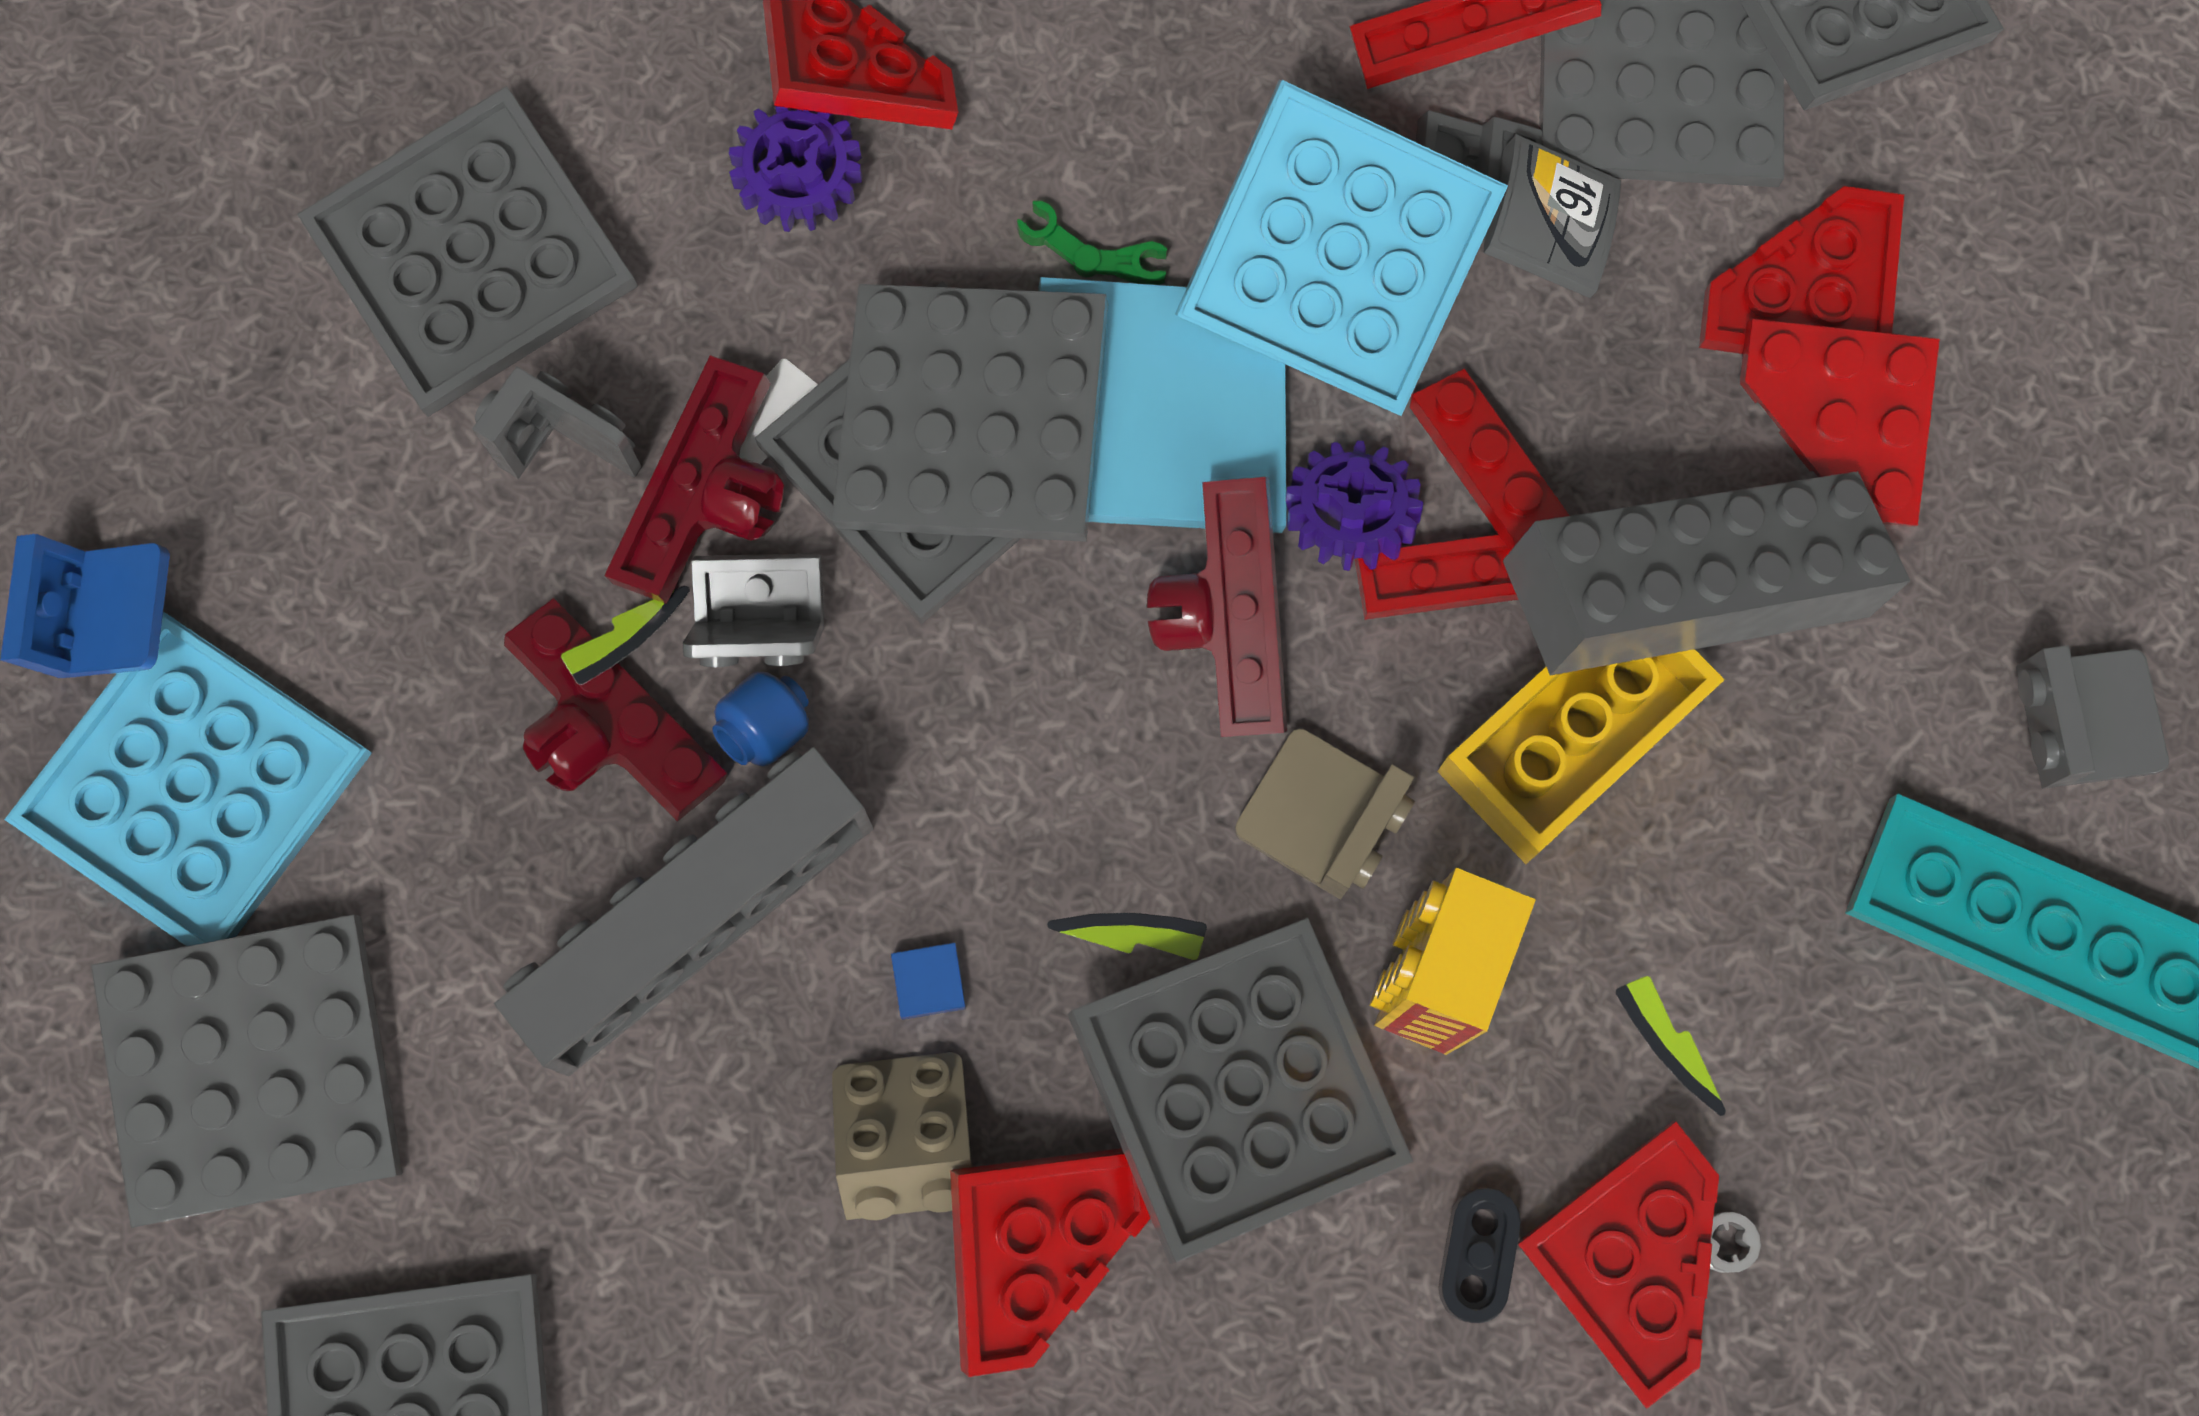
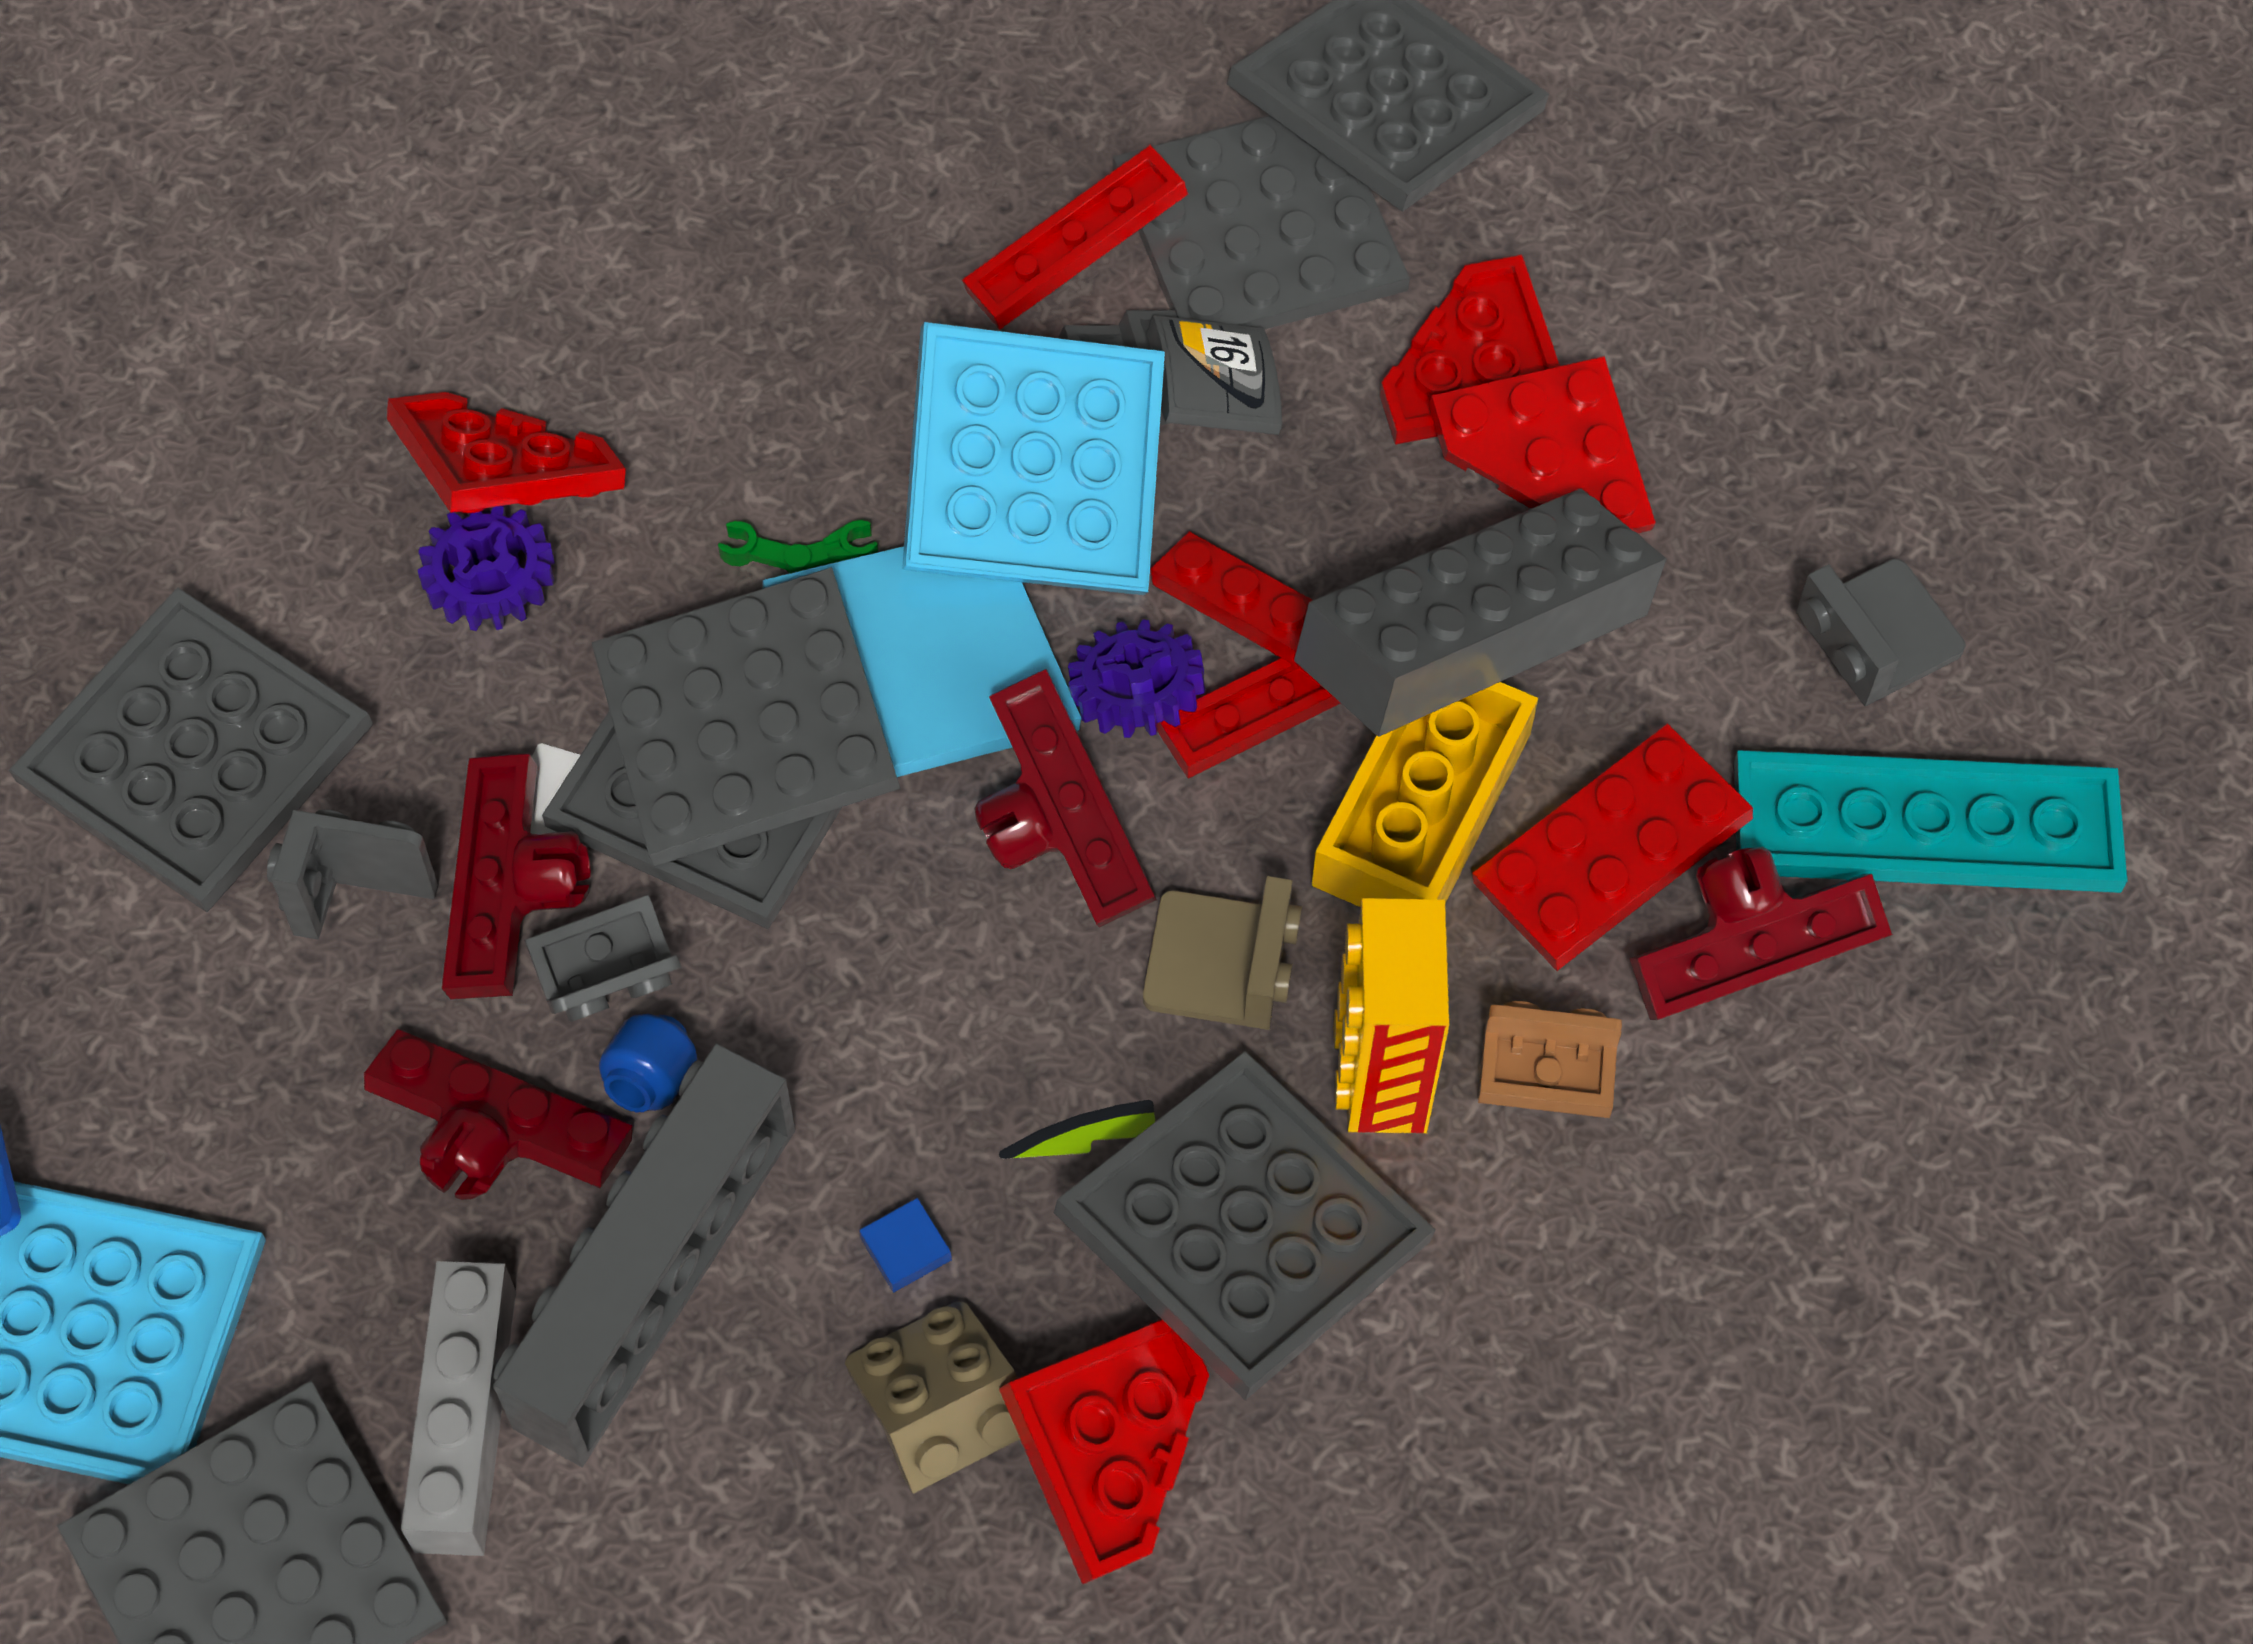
camera: 20 degrees left, 15 degrees down
sticker [561,586,690,685] -> none
black plate [1438,1188,1520,1323] -> none
red plate [1518,1121,1719,1409] -> none
sticker [1616,976,1726,1116] -> none
light grey bush [1710,1212,1761,1273] -> none
none -> light grey brick [401,1261,516,1556]
none -> red plate [1473,723,1753,971]
none -> medium nougat bracket [1478,1001,1622,1118]
none -> dark red plate [1629,847,1892,1020]

